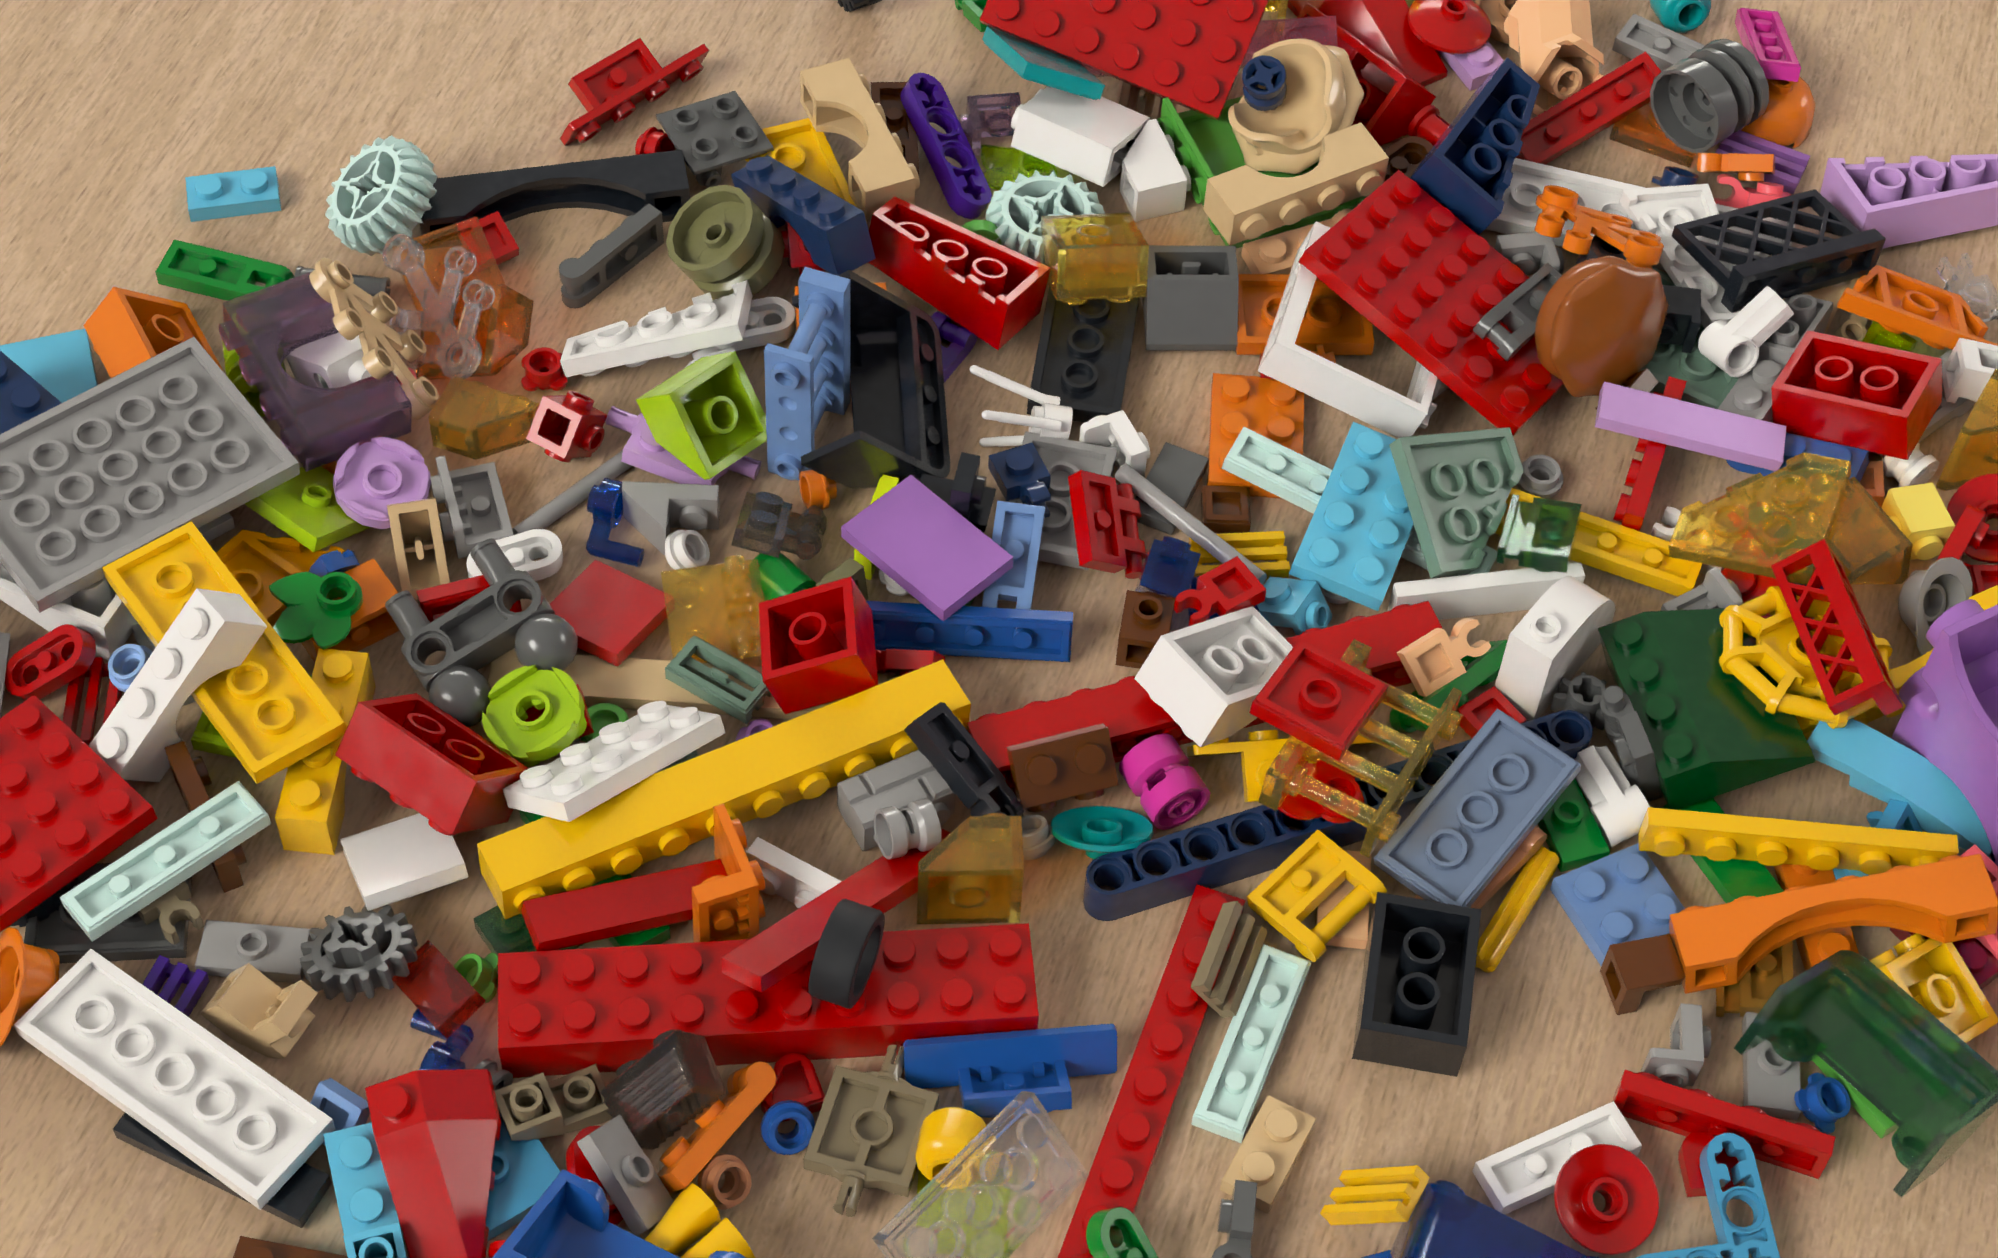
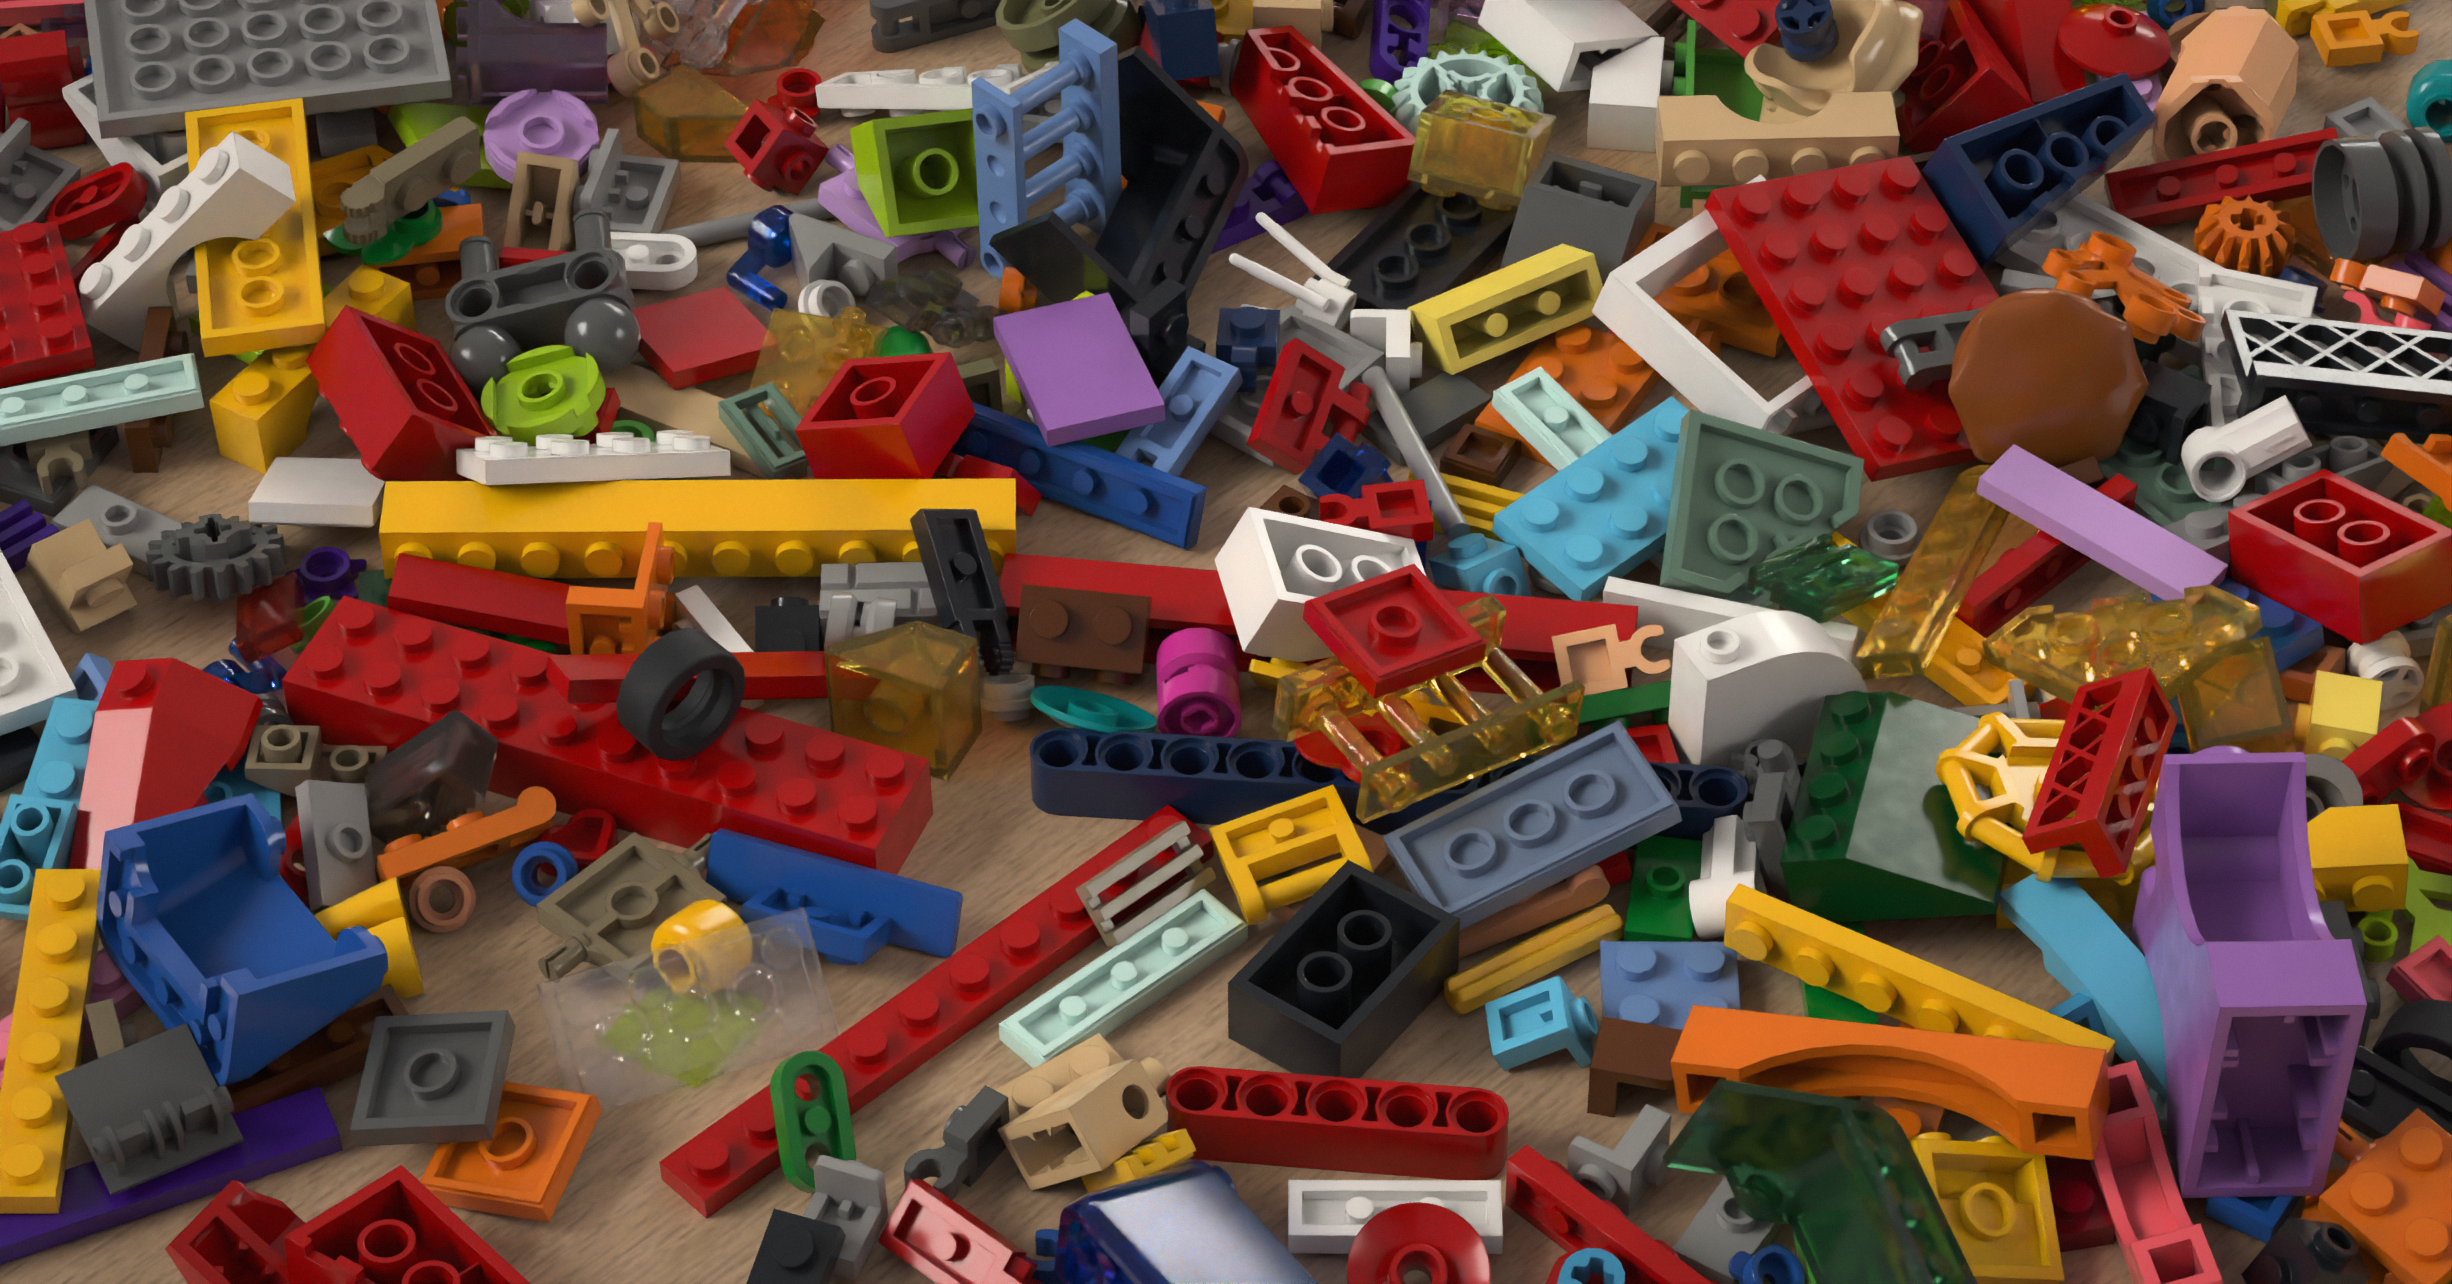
camera: 30 degrees right, 10 degrees down
none -> dark purple plate [285,547,367,606]
none -> dark tan hinge [339,116,481,246]
none -> black bracket [755,596,821,652]
none -> tan torso [997,1057,1170,1191]
none -> red beam [1166,1066,1509,1180]
none -> light yellow brick [1407,243,1603,375]
none -> medium azure bracket [1485,975,1599,1071]
none -> clear yellow plate [1855,465,2010,680]
none -> orange gear [2193,195,2296,277]

